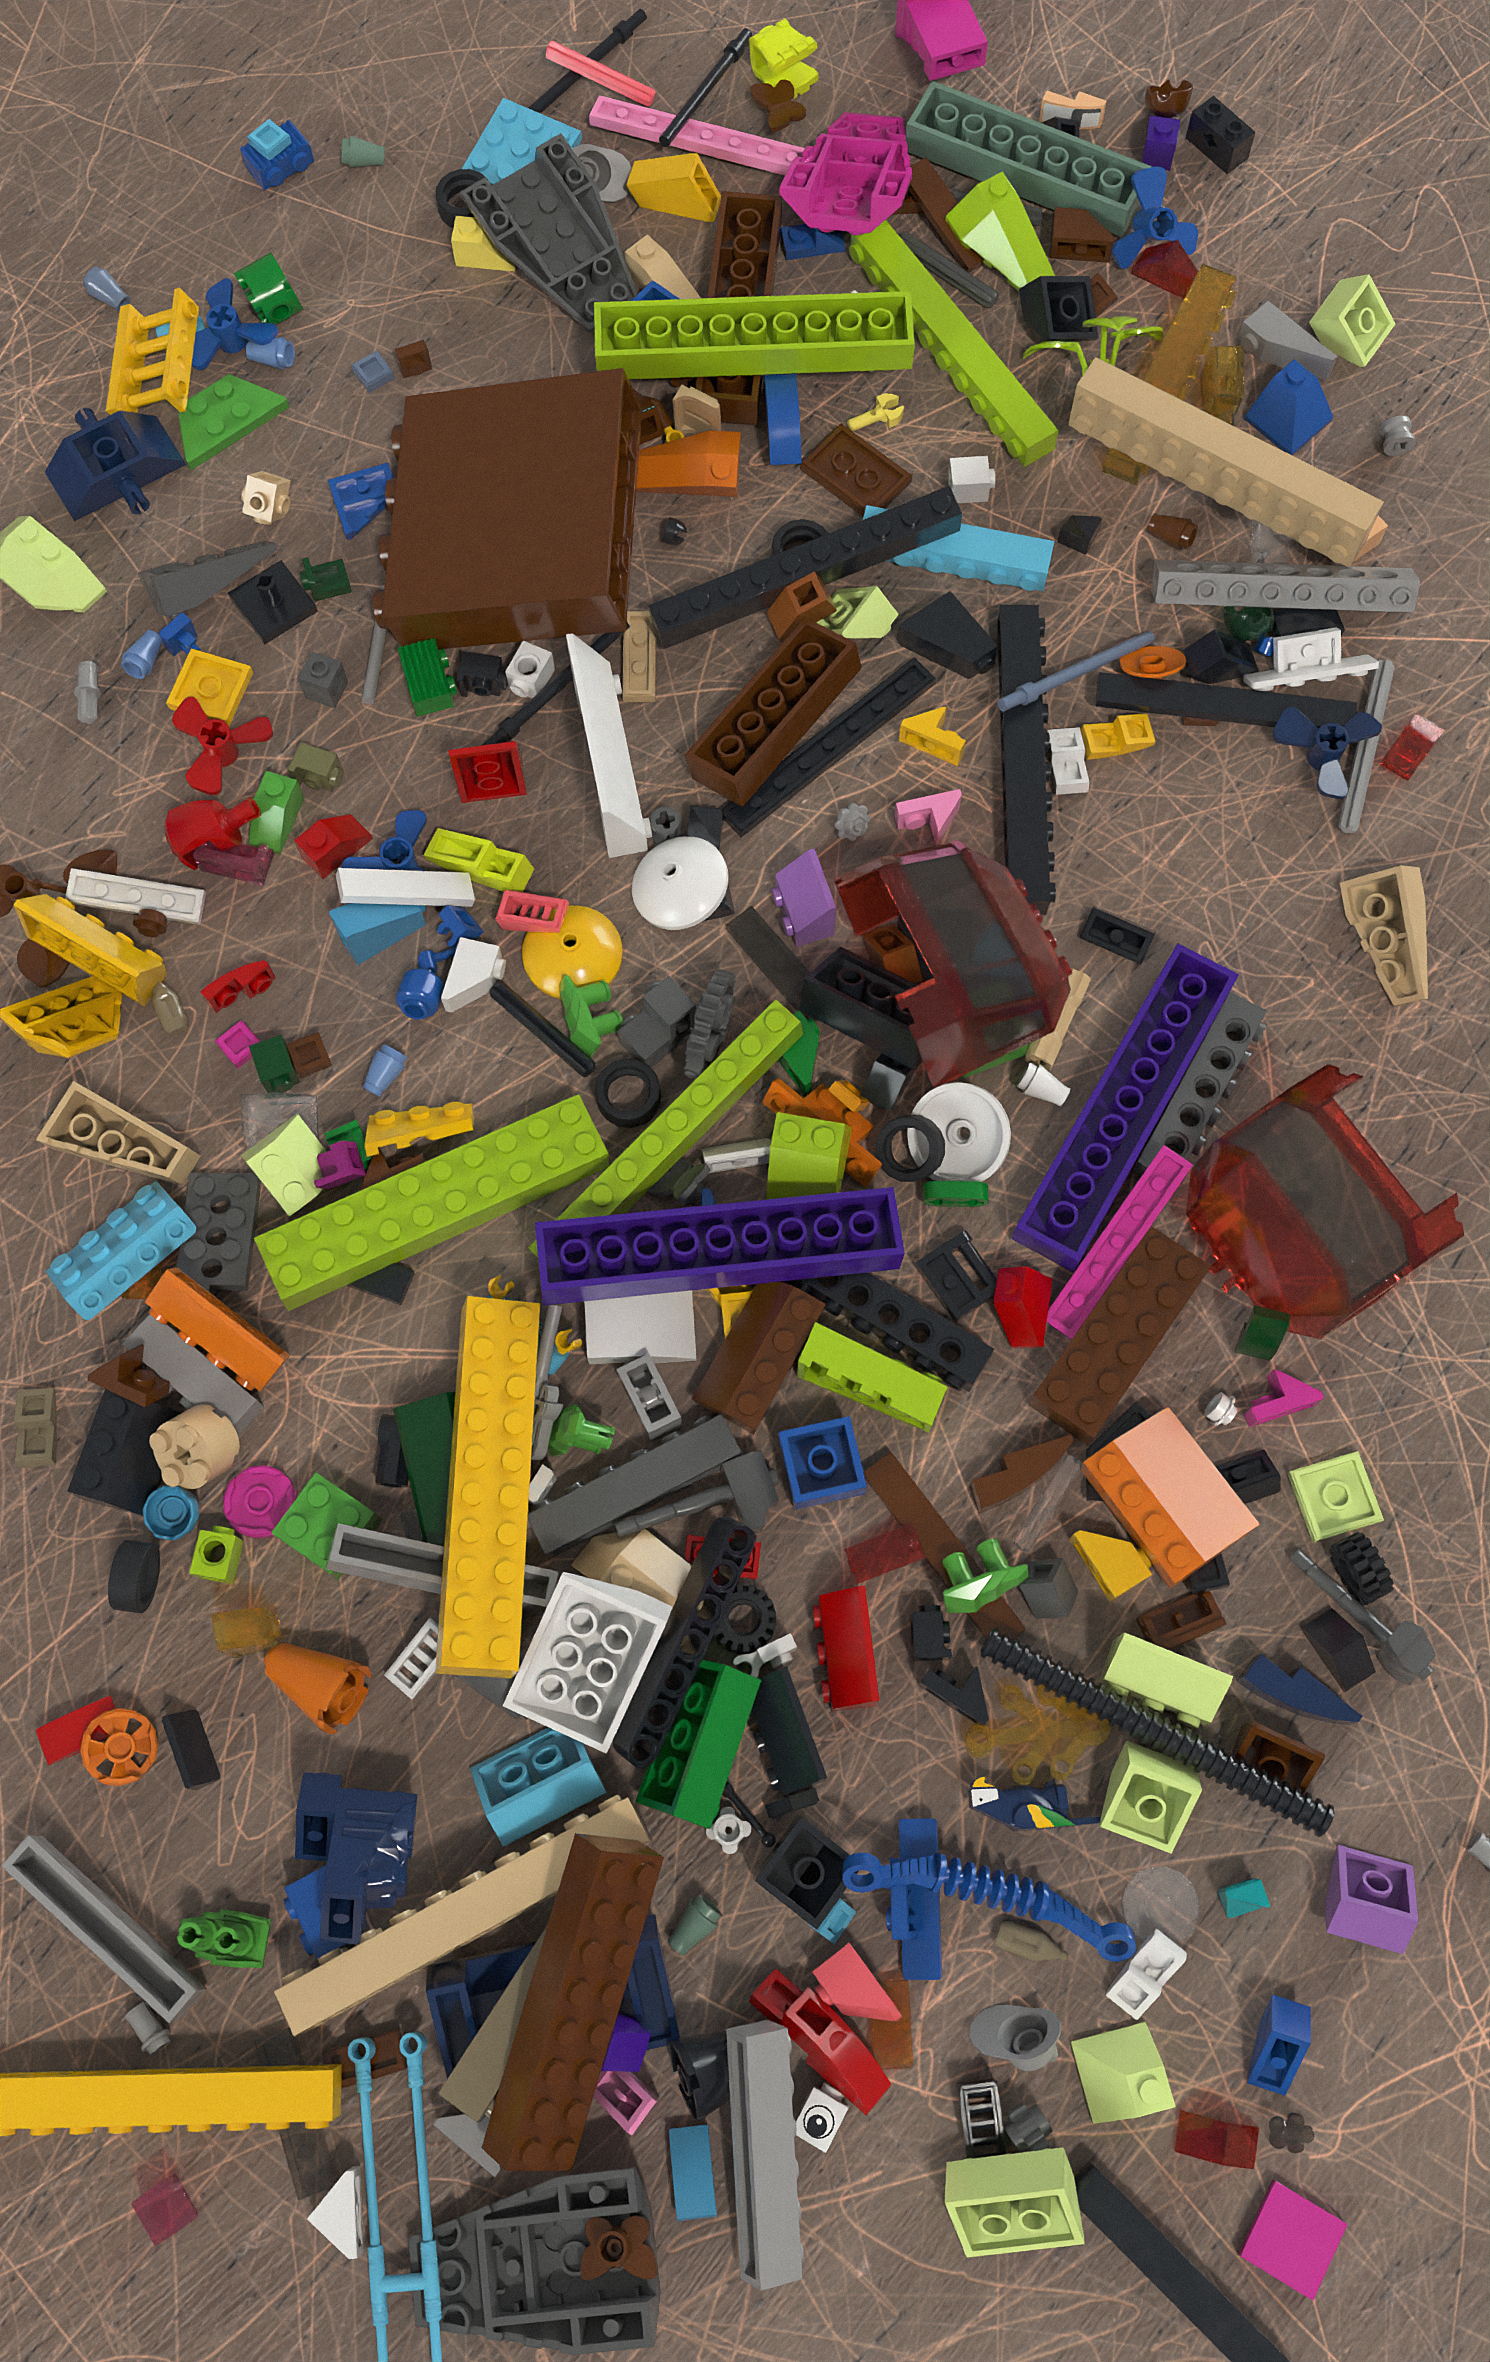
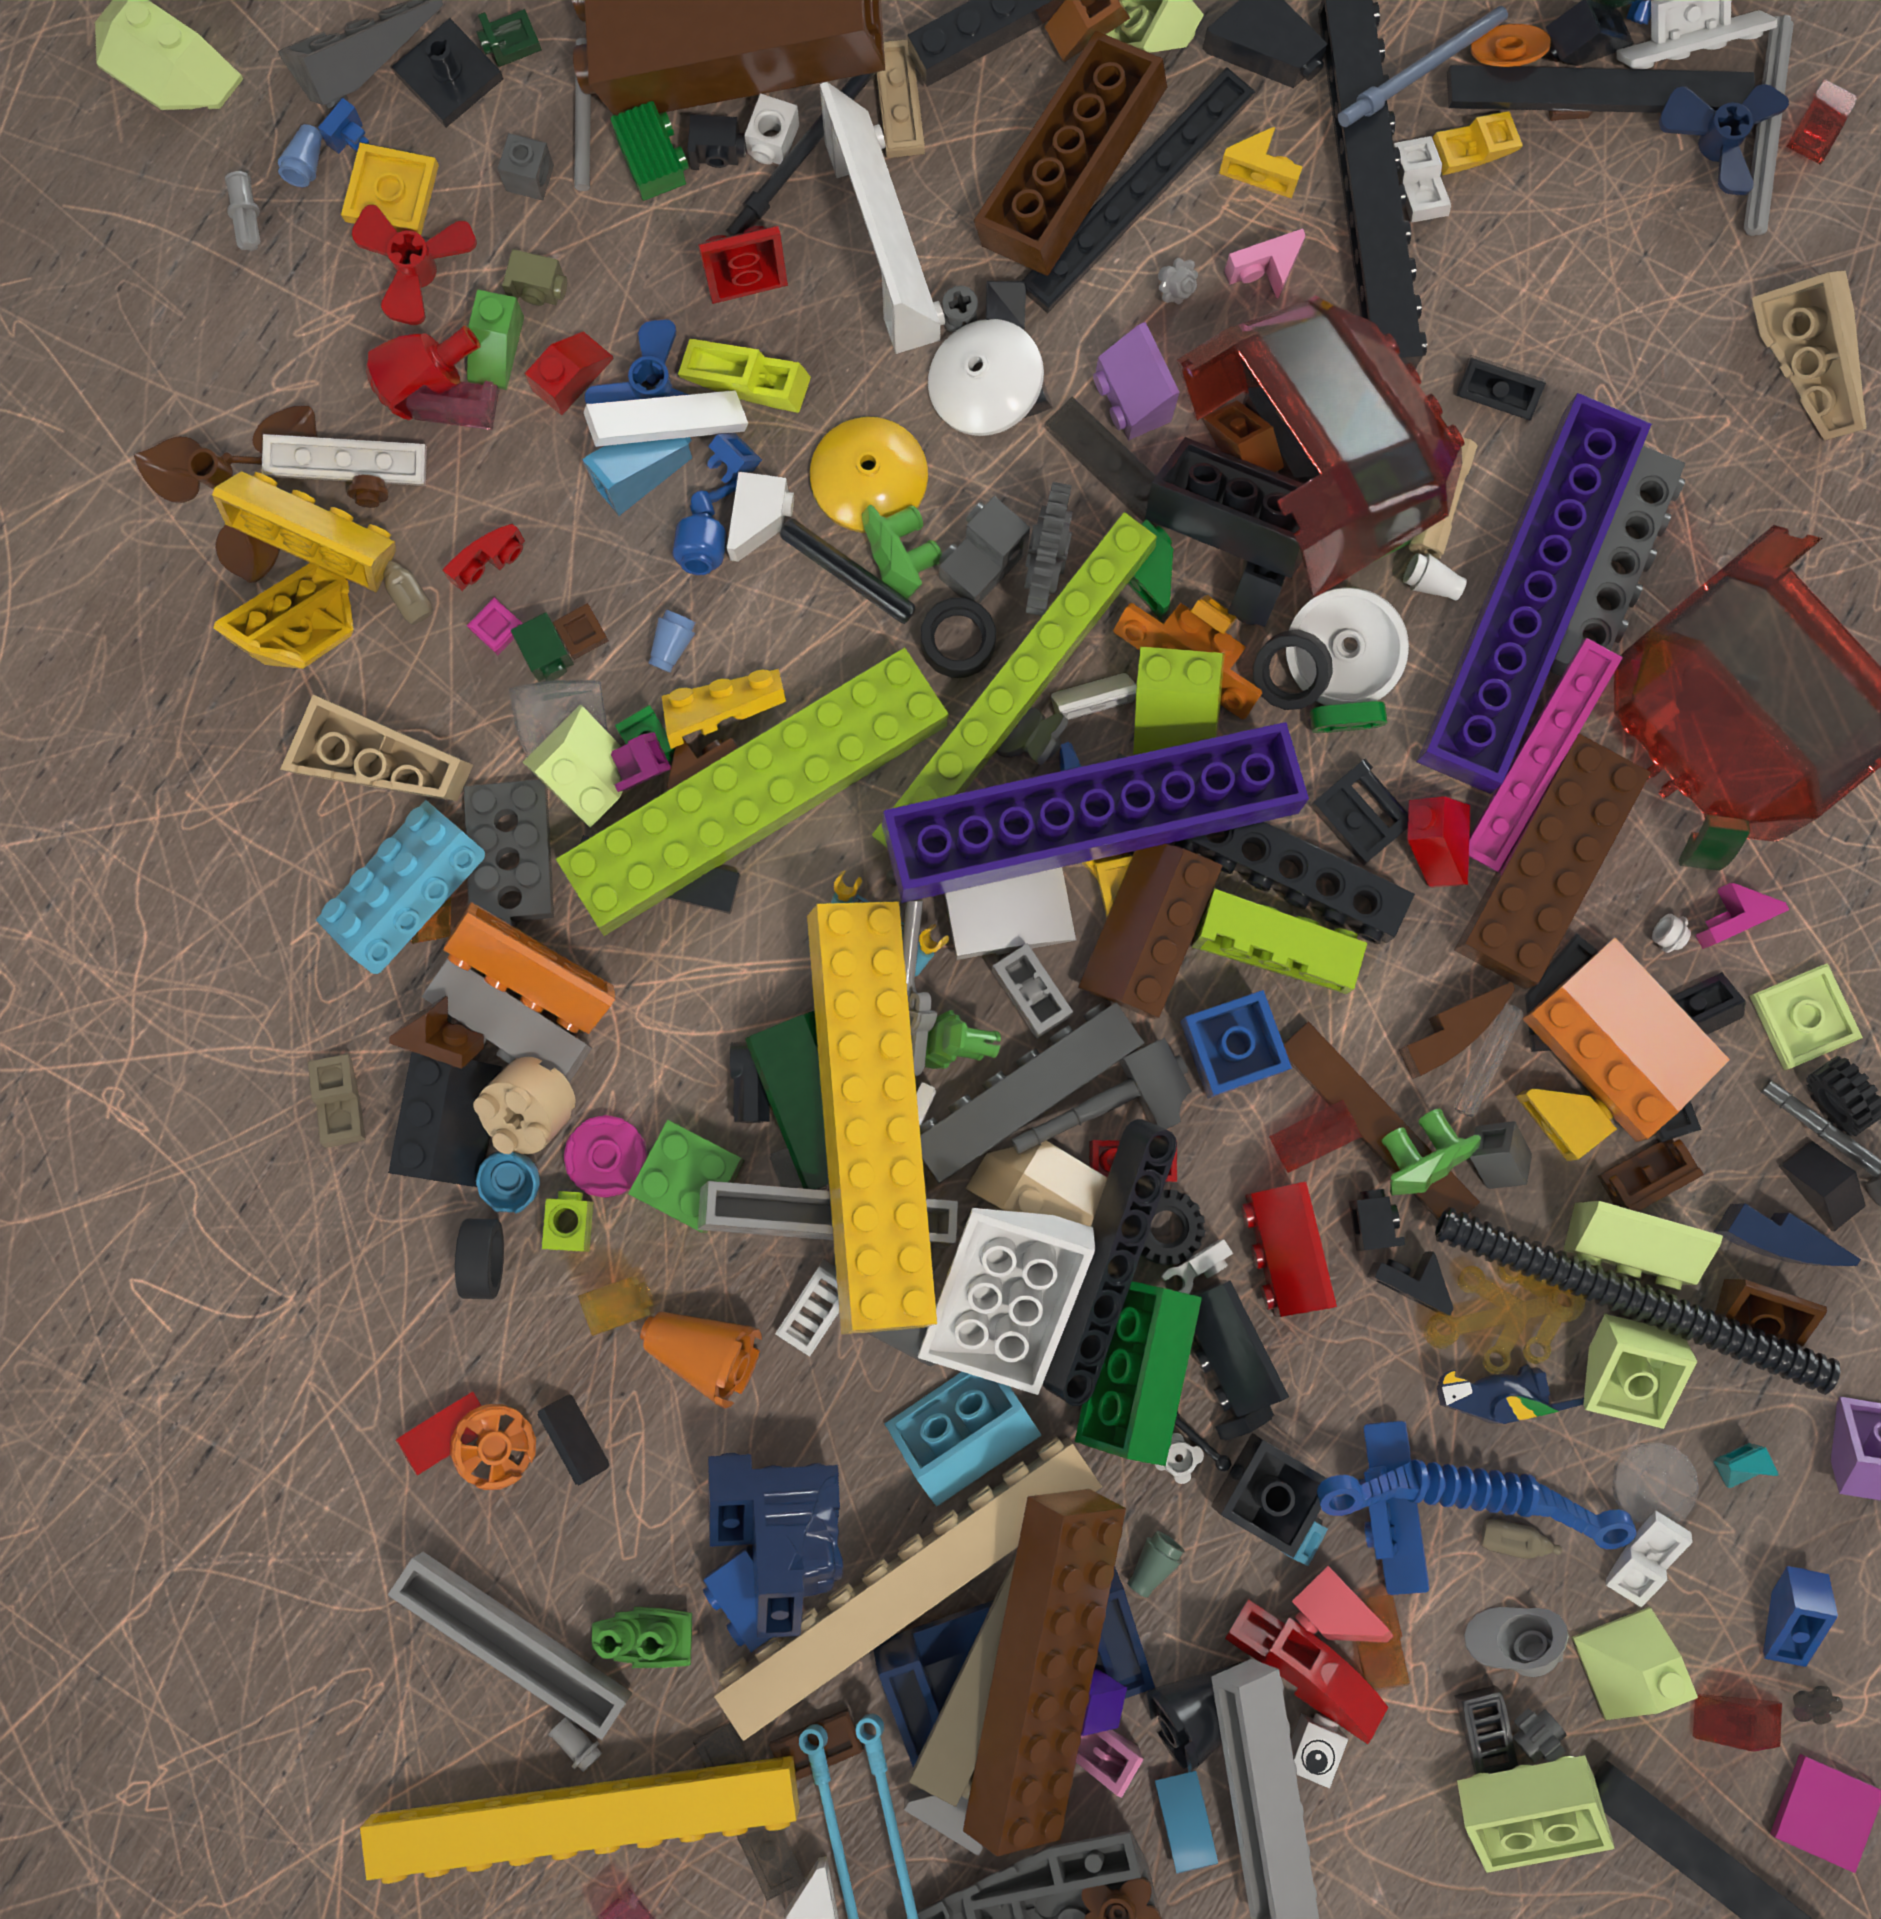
camera: 10 degrees left, 10 degrees up
coral slope [495,890,569,933] -> none

